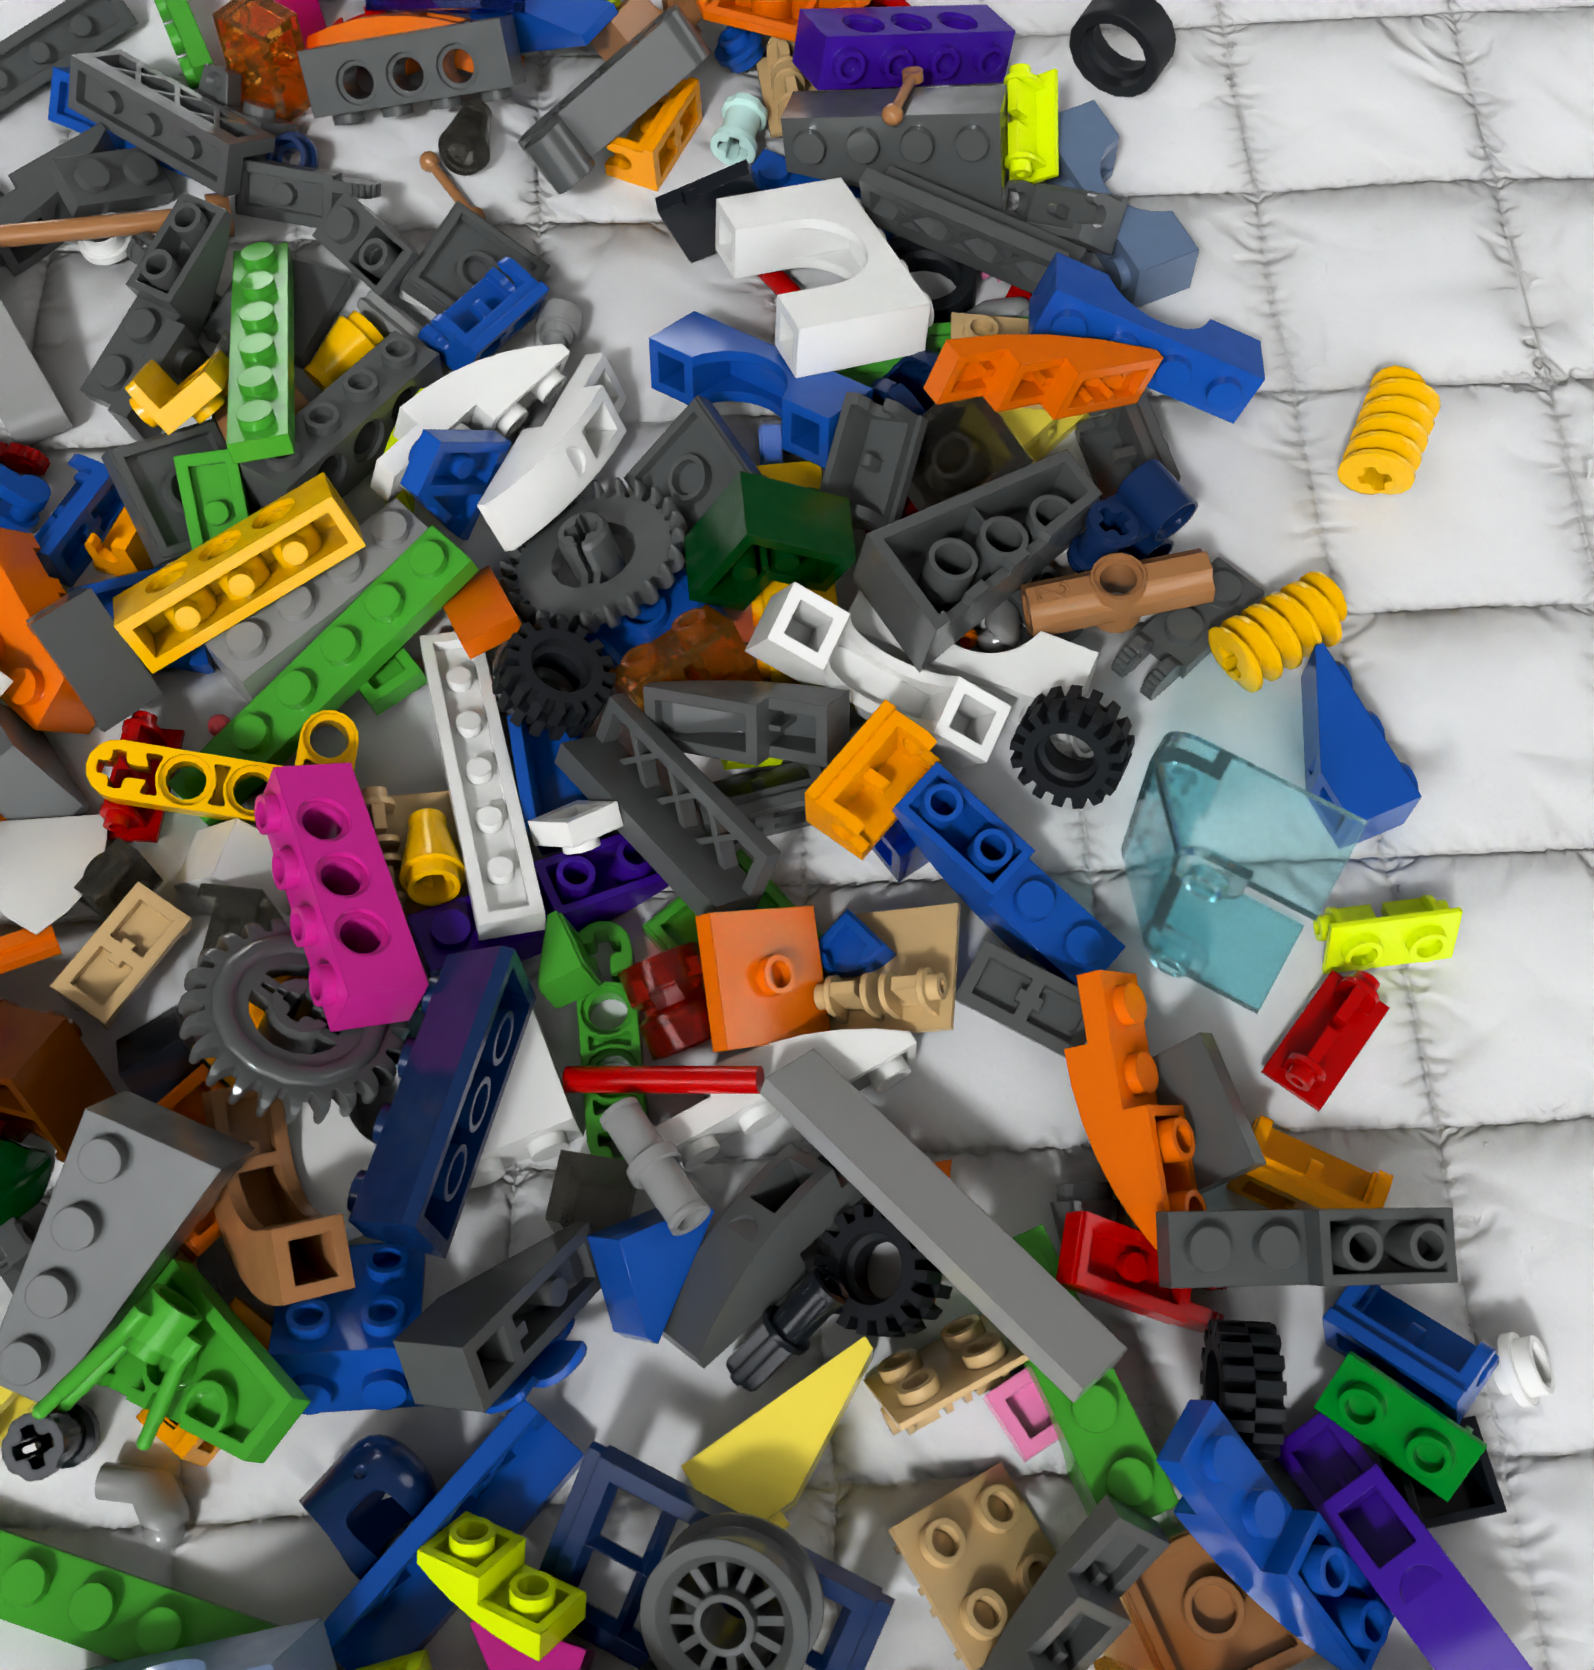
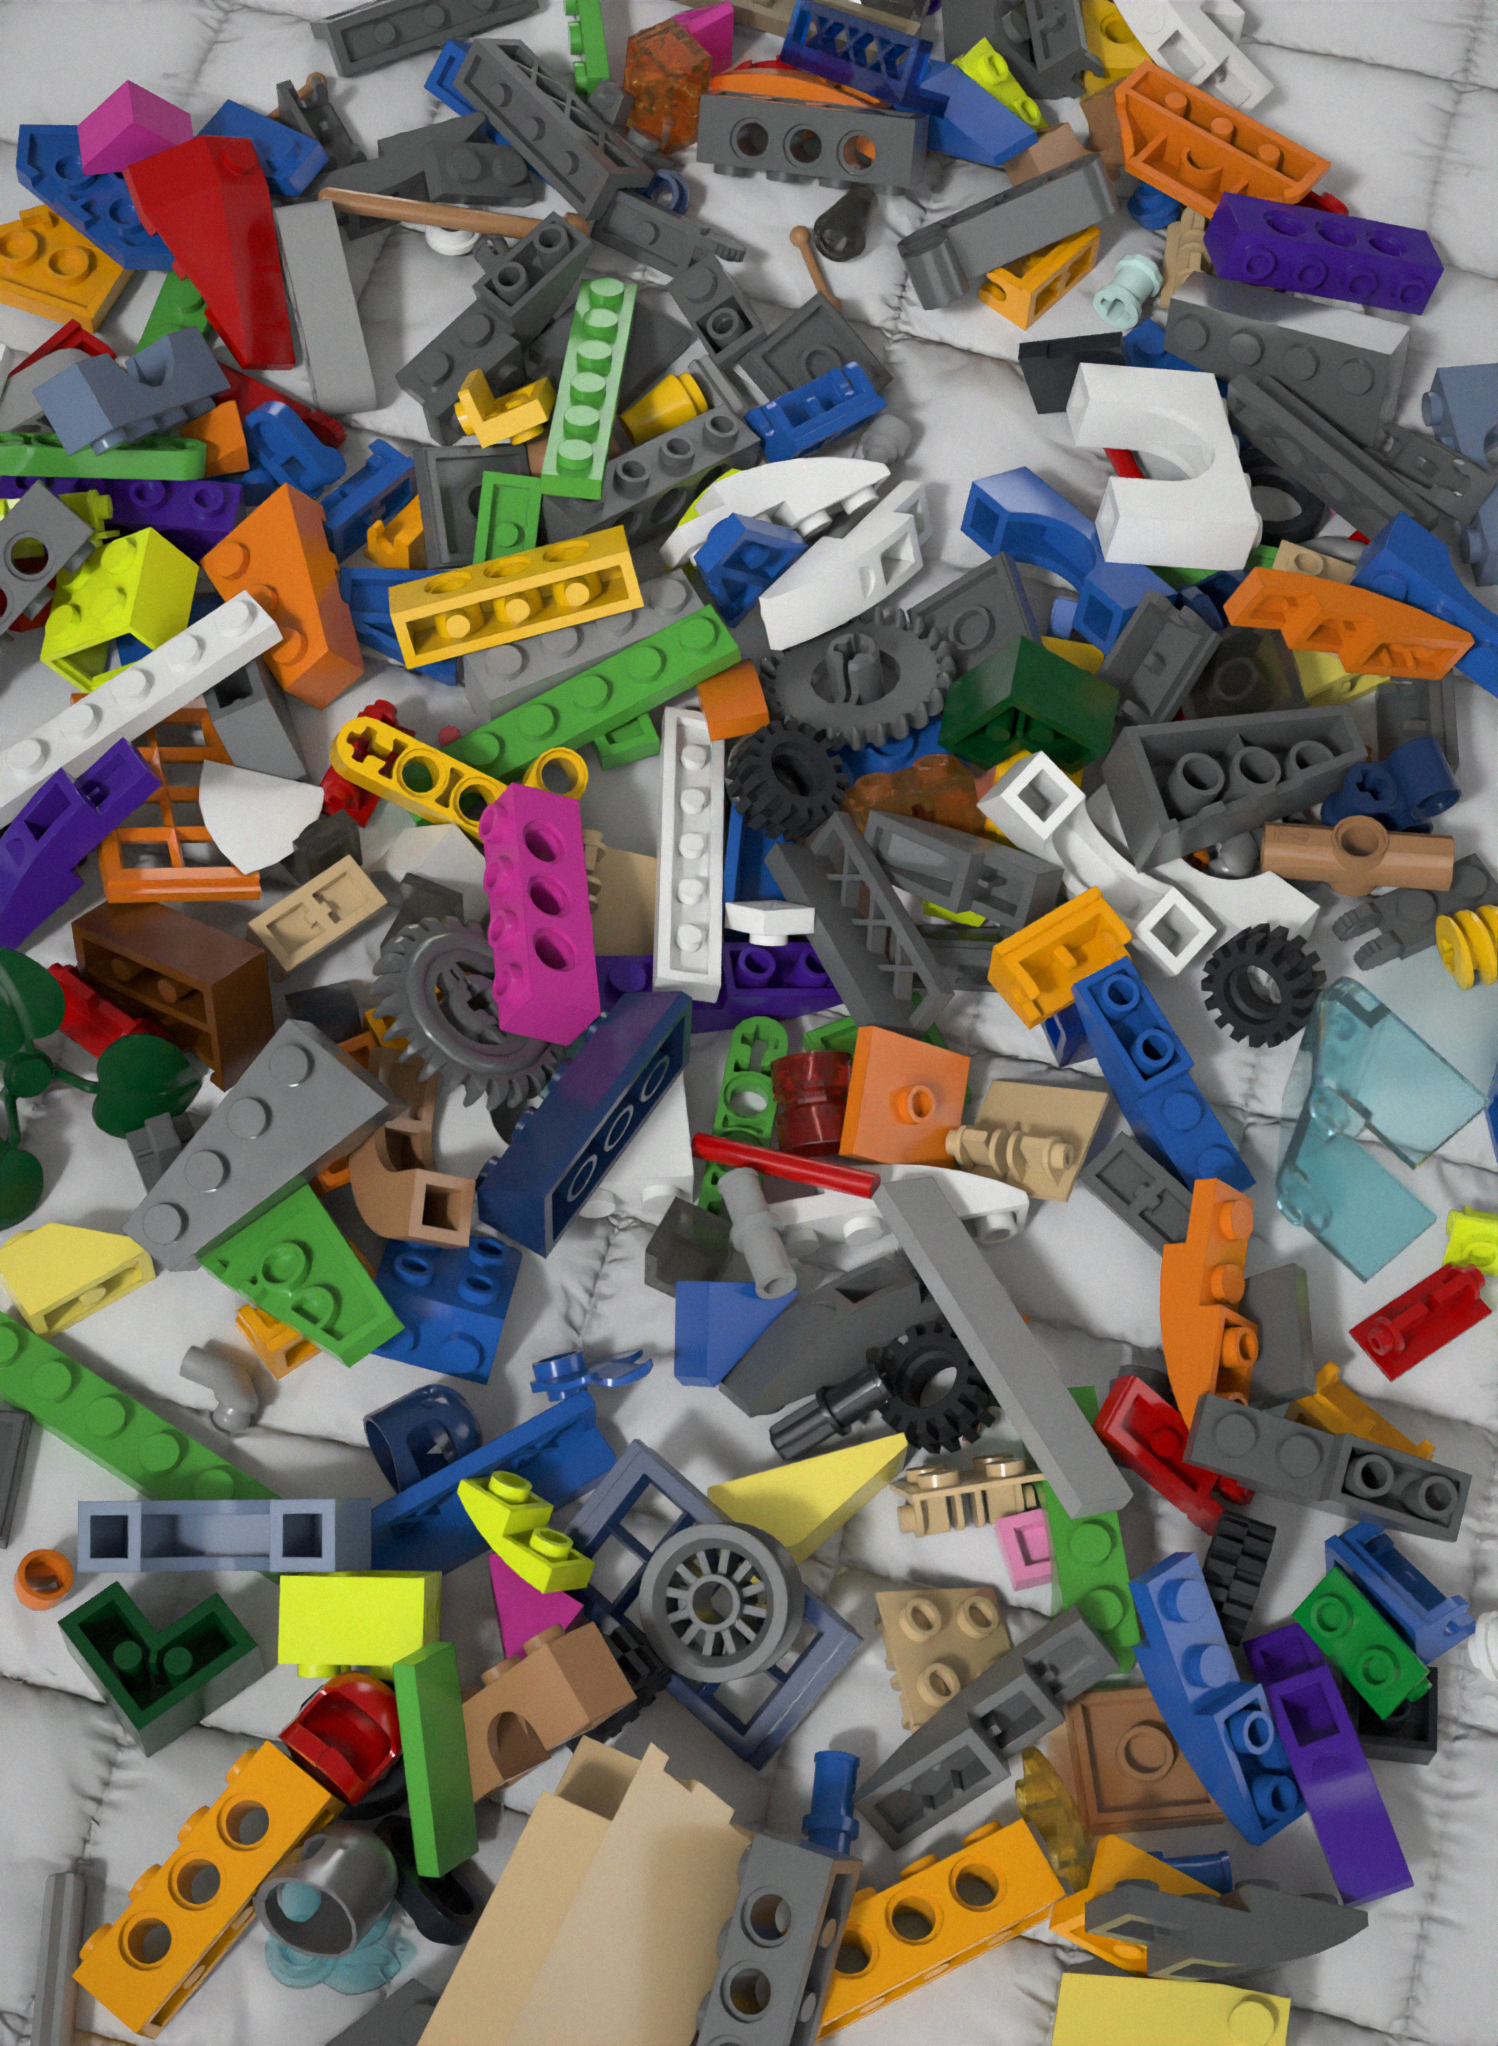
camera: 10 degrees right, 5 degrees down
black bush [1,1402,101,1482] -> none
dark grey hinge [26,588,163,732] -> none
bright green plant [32,1283,203,1450] -> none
dark grey slope [393,1221,601,1413] -> none
yellow cone [399,808,466,906] -> none
bright green slope [538,910,601,1008] -> none
blue tile [818,909,897,978] -> none
medium nougat hinge [882,66,924,127] -> none
neon yellow hinge [1004,63,1059,184] -> none

